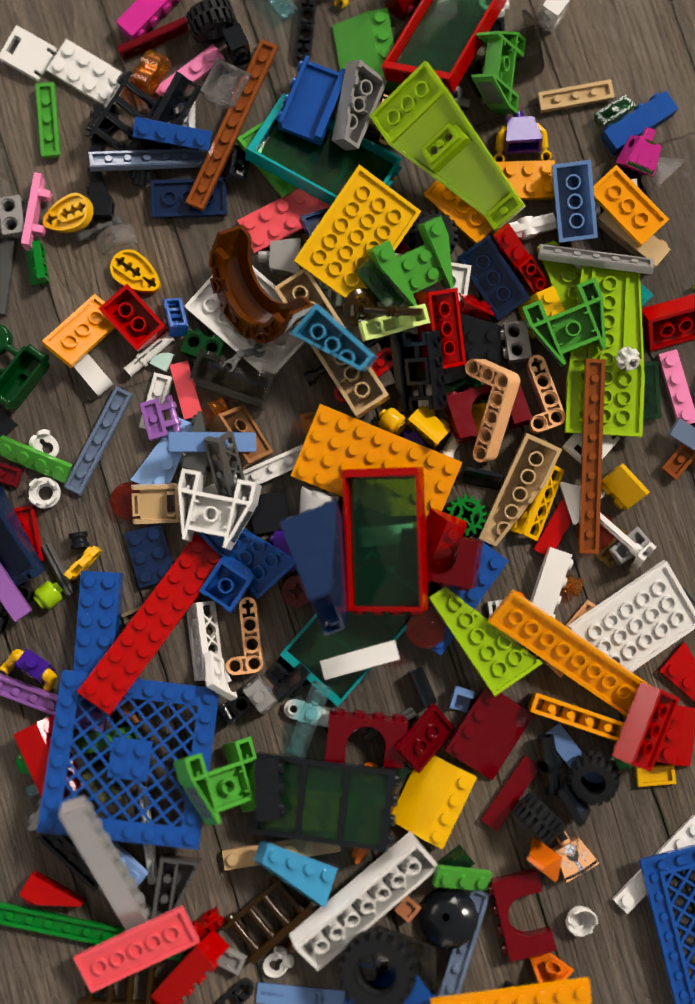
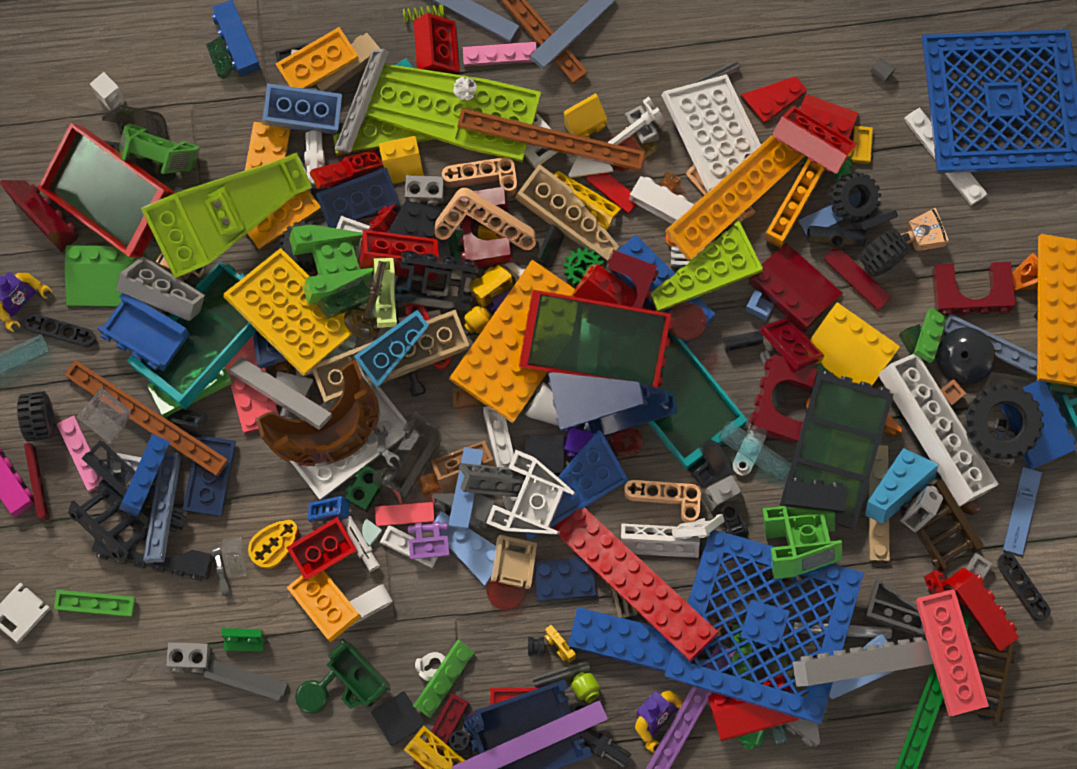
camera: 75 degrees left, 10 degrees down
red slope [19,870,86,907] -> none
bright pink hinge [21,172,52,251] -> none
white piece [28,477,61,509] -> none
black fence [37,832,99,892] -> none
yellow piece [43,193,93,233] -> none
white plate [46,39,130,104] -> none
sand blue tile [64,386,133,496] -> none
clear orange brick [129,49,172,94] -> none
blue slope [199,557,254,613] -> none
black brick [222,23,252,66] -> none
white piece [263,945,294,978] -> none
white slope [320,640,400,680] -> none
torso [494,111,552,162] -> none
bright green wedge [521,277,606,367] -> none
orange slope [527,836,562,883] -> none
tan plate [537,79,615,113] -> none
white hair [566,906,598,937] -> none
dark pink torso [616,127,661,177] -> none
clear green plate [643,361,662,419] -> none
clear slope [651,157,685,192] -> none
none -> light grey tile [229,357,332,430]
none -> light grey torso [900,486,943,533]

